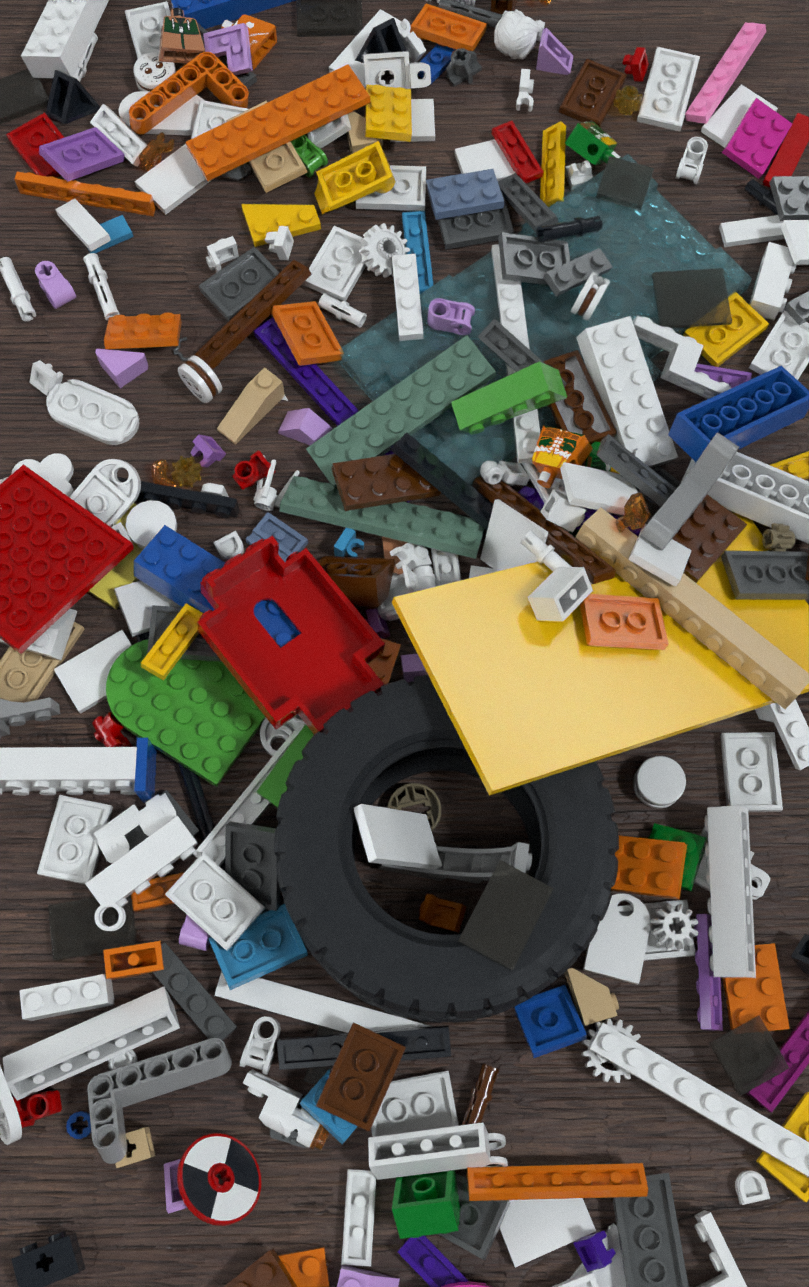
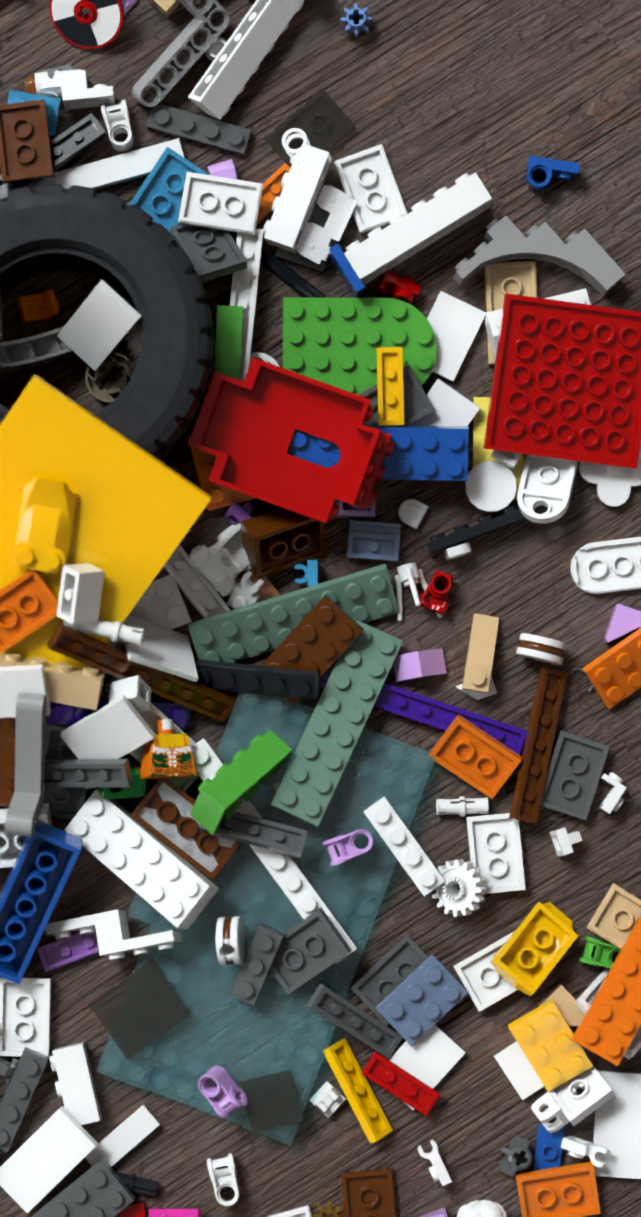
camera: 155 degrees right, 15 degrees up
white brick [20,974,115,1021] -> none
orange slope [103,941,164,980] -> none
clear orange arm [151,459,178,488] -> none
clear yellow gear [171,456,202,487] -> none
medium lavender tile [190,434,226,467] -> none
yellow wing [241,204,321,247] -> none
black slope [355,18,411,72] -> none
dark azure tile [402,211,434,296] -> none
white plate [480,461,530,486] -> none
black pin [536,216,603,242] -> none
green torso [565,121,621,169] -> none
clear orange plate [615,492,650,533] -> none
yellow plate [683,292,769,367] -> none
none -> yellow slope [13,478,78,573]
none -> lavender piece [198,1066,248,1119]

